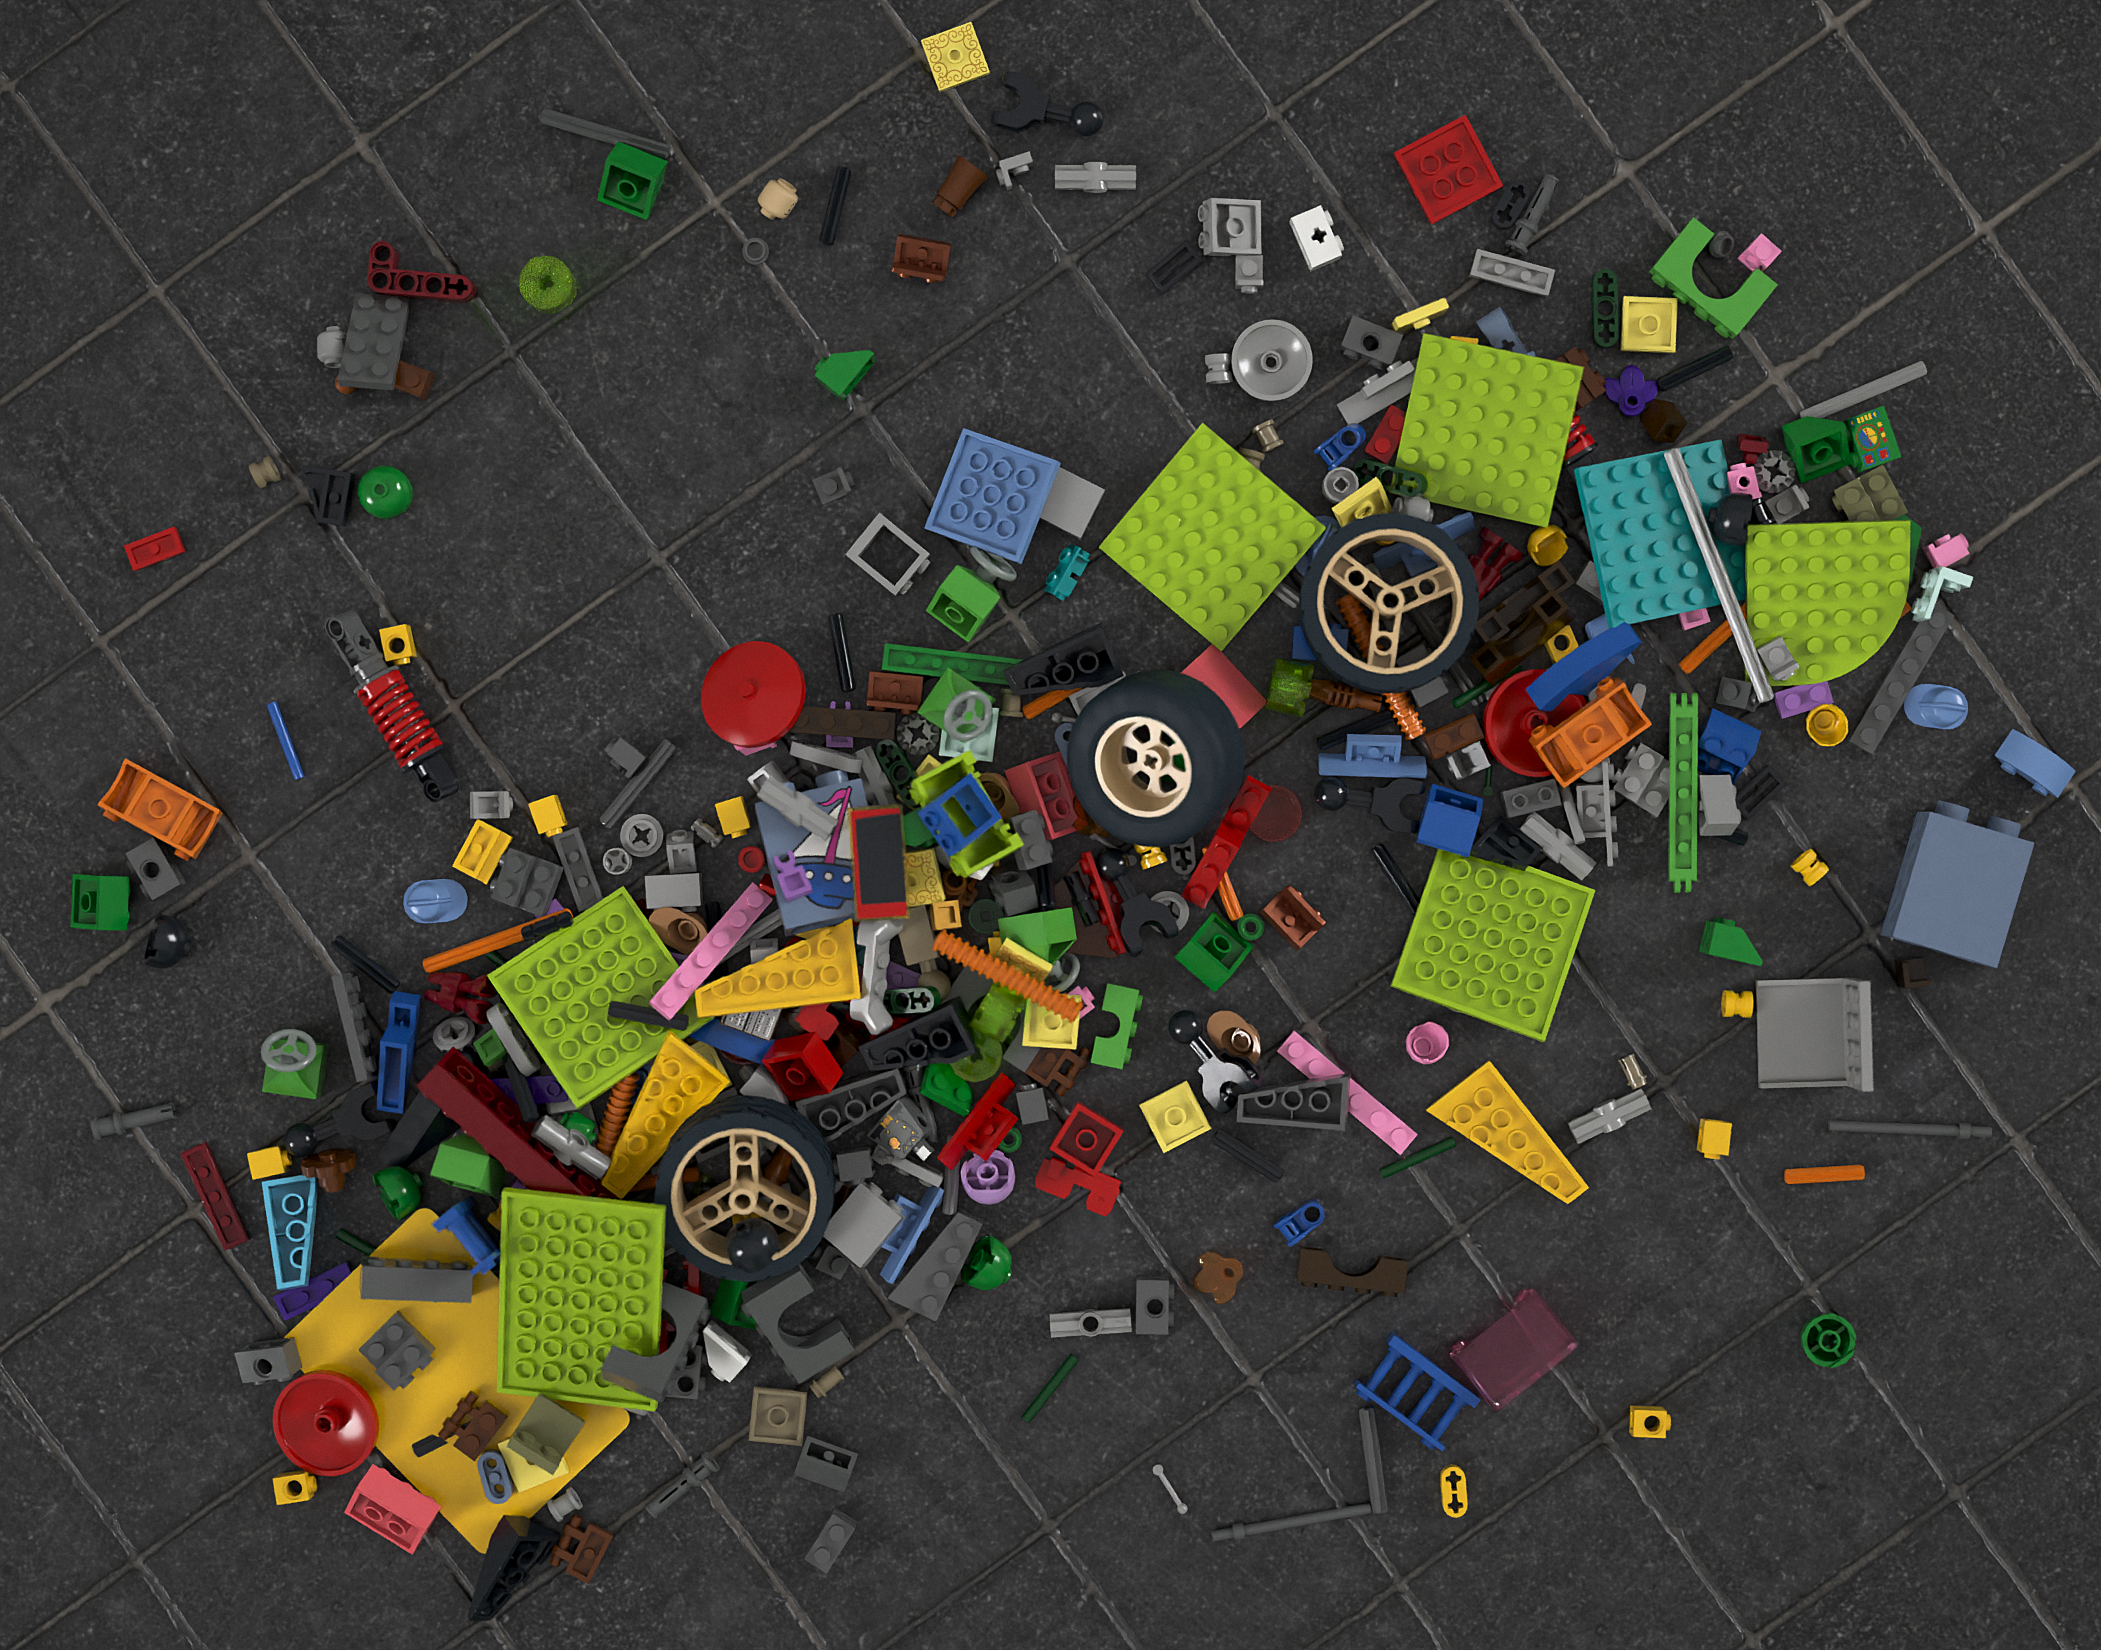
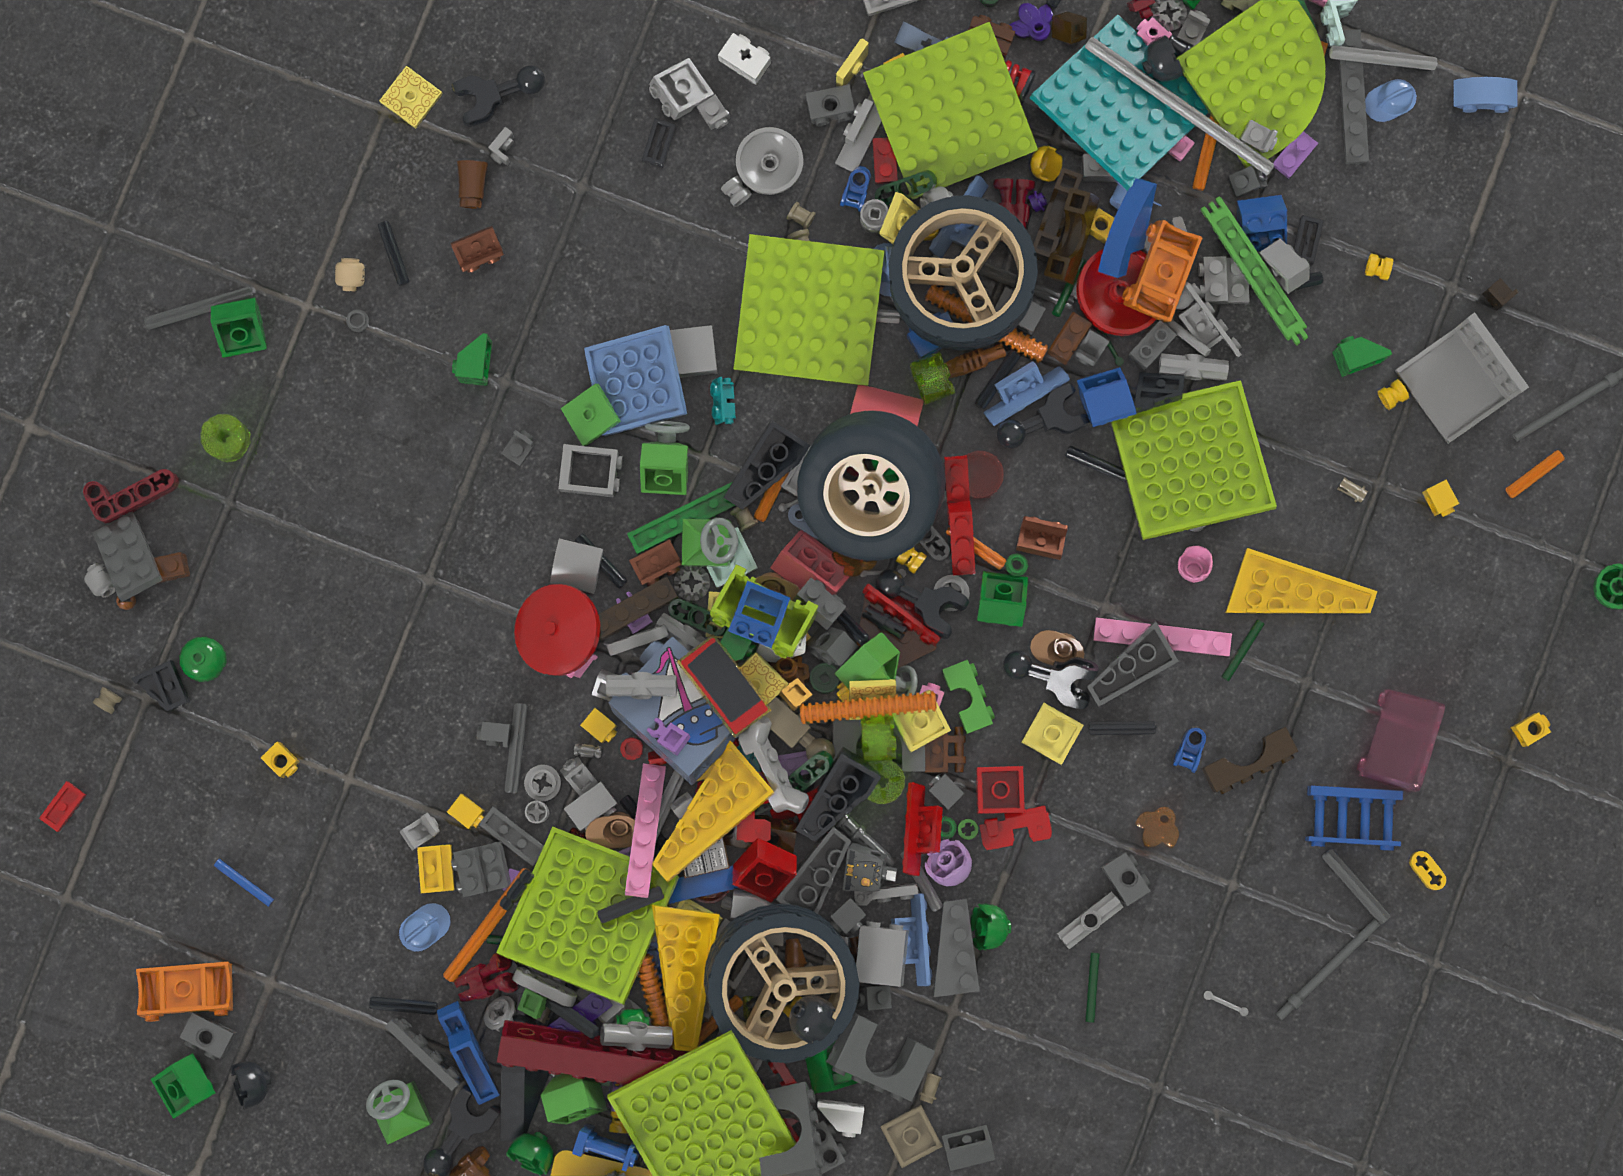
camera: 30 degrees left, 5 degrees down
piece [325,610,459,803] -> none
green wing [920,1063,974,1117] -> none
light grey piece [1055,162,1136,193] -> none
light grey piece [1567,1088,1651,1144] -> none
yellow hair [1806,703,1848,746] -> none
sand blue brick [1880,801,2034,968] -> none
none -> light grey slope [550,539,604,594]
none -> bright green plate [561,383,621,446]
none -> bright green bush [957,819,978,840]
none -> dark purple plate [1028,191,1047,212]
none -> light grey axle [1329,45,1438,70]

